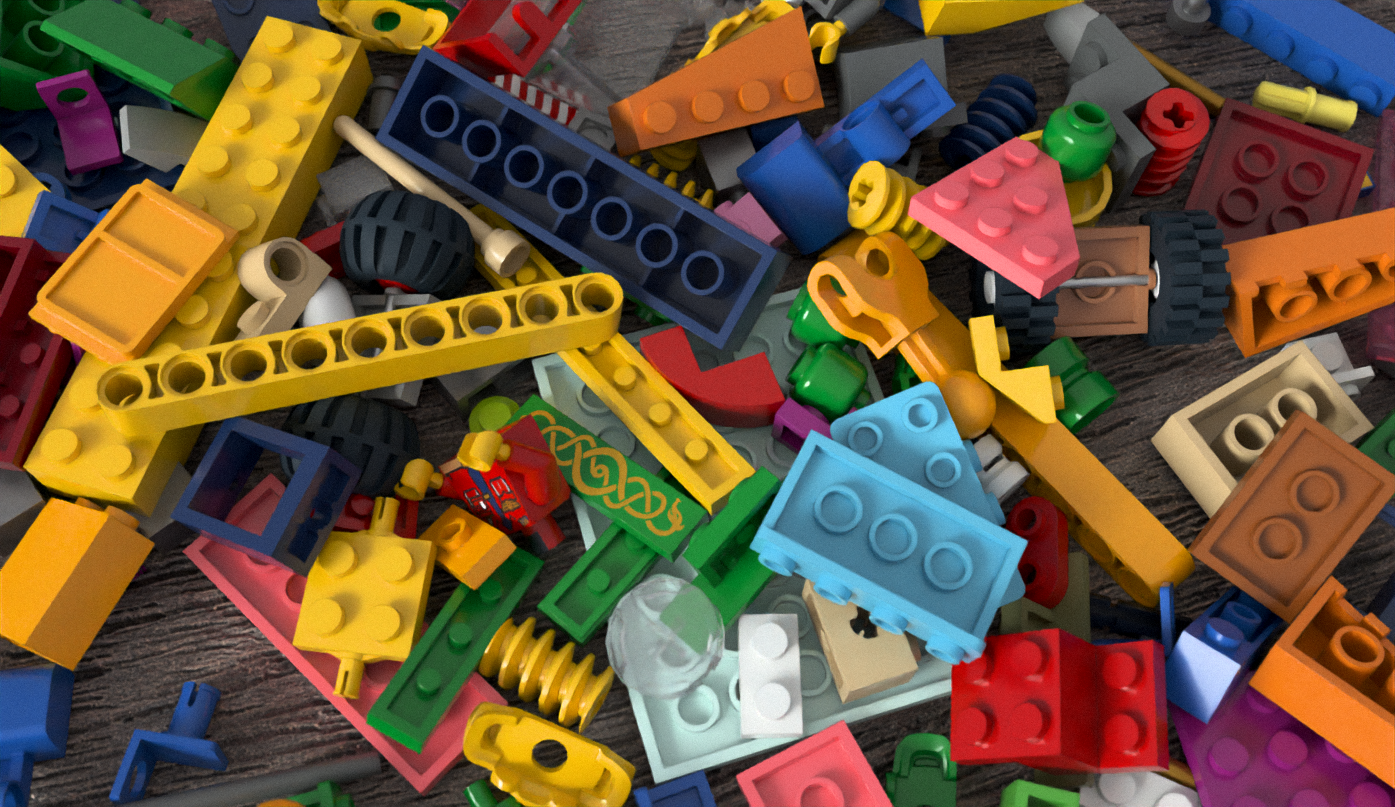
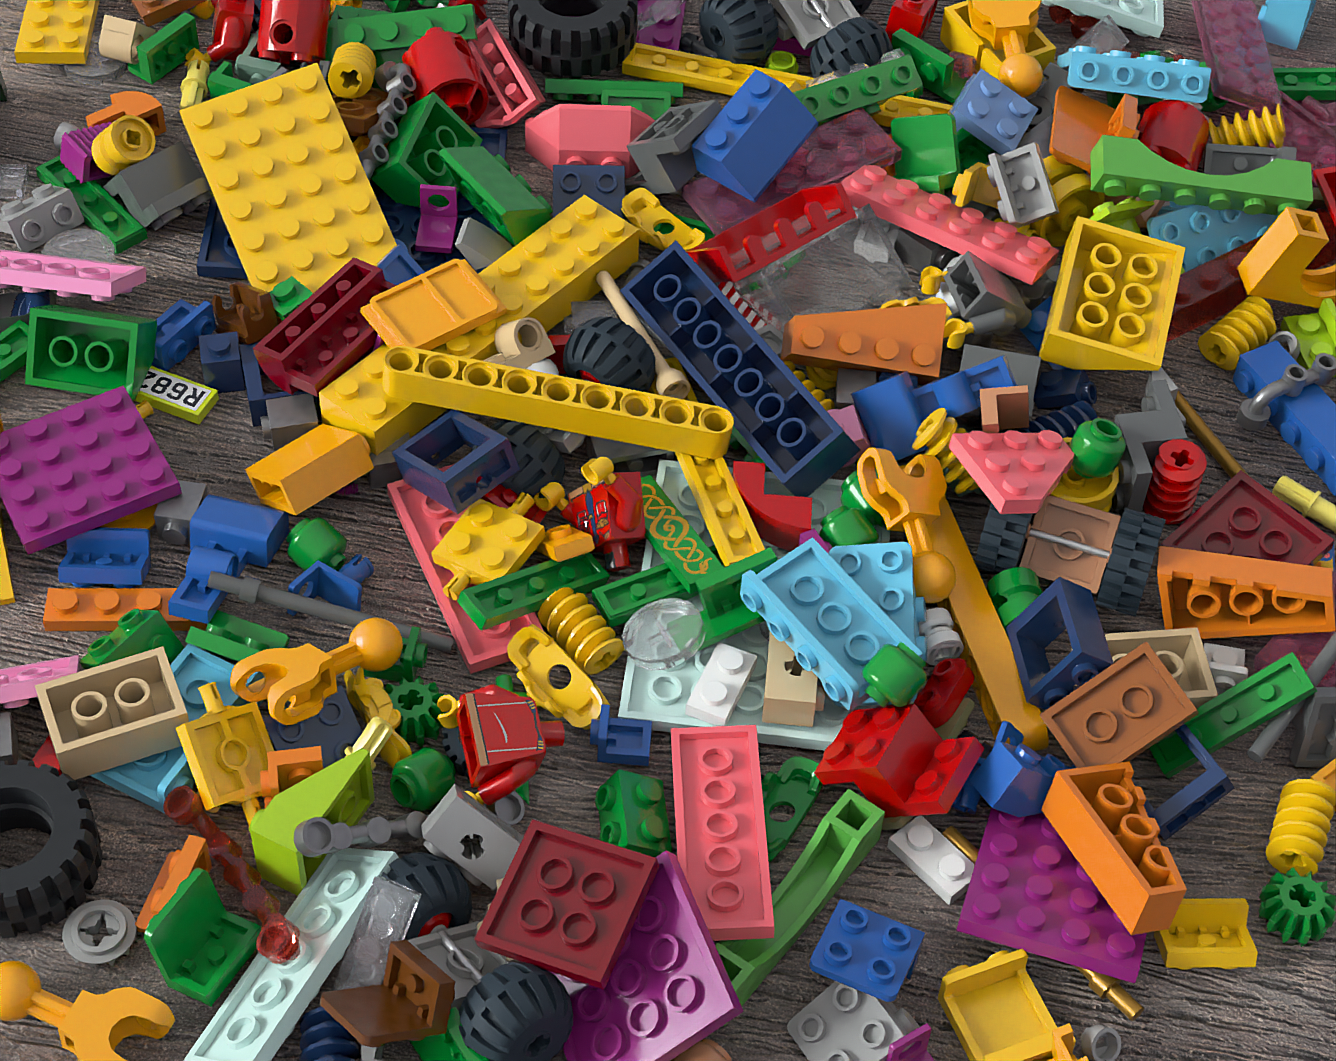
camera: 25 degrees right, 15 degrees down
yellow slope [968,315,1065,424] -> none
none -> green head [286,518,347,571]
none -> green head [862,642,927,708]
none -> nougat panel [979,385,1029,433]
none -> dark blue window [1006,577,1114,710]
none -> dark blue bracket [1033,368,1097,409]

